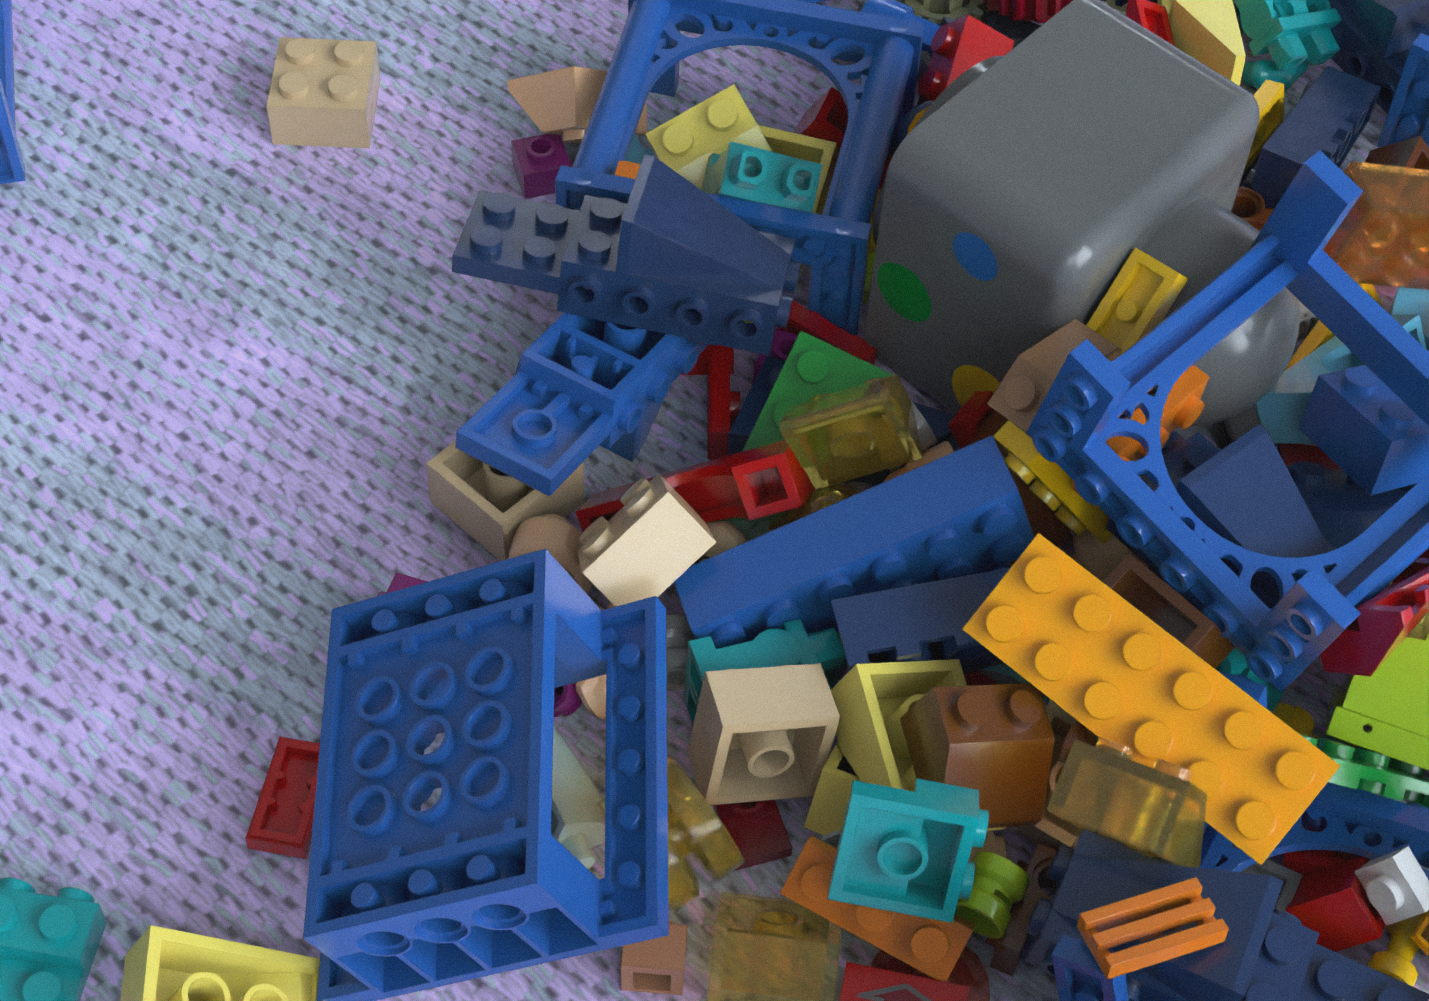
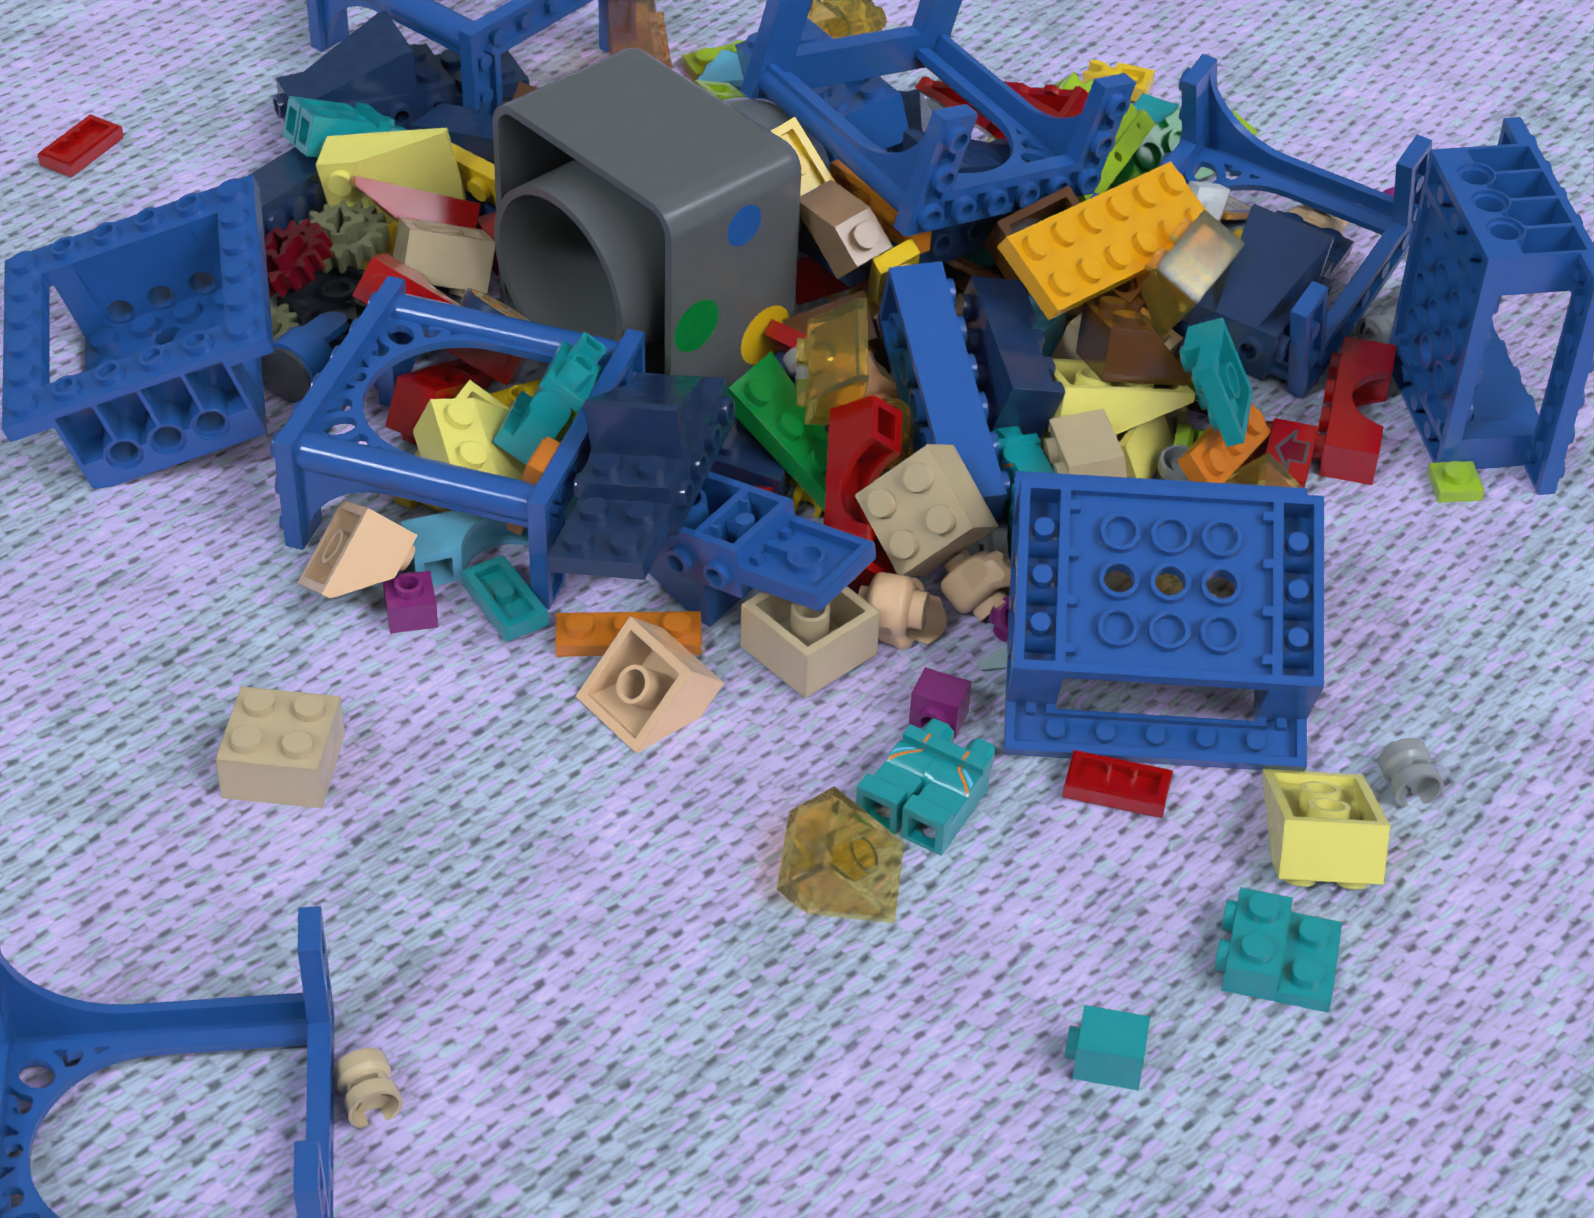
camera: 85 degrees left, 10 degrees down
orange tile [1077,877,1229,980] -> none
none -> orange plate [555,611,702,657]
none -> light nougat slope [575,616,724,753]
none -> clear yellow slope [776,786,904,923]
none -> teal hips [856,718,995,856]

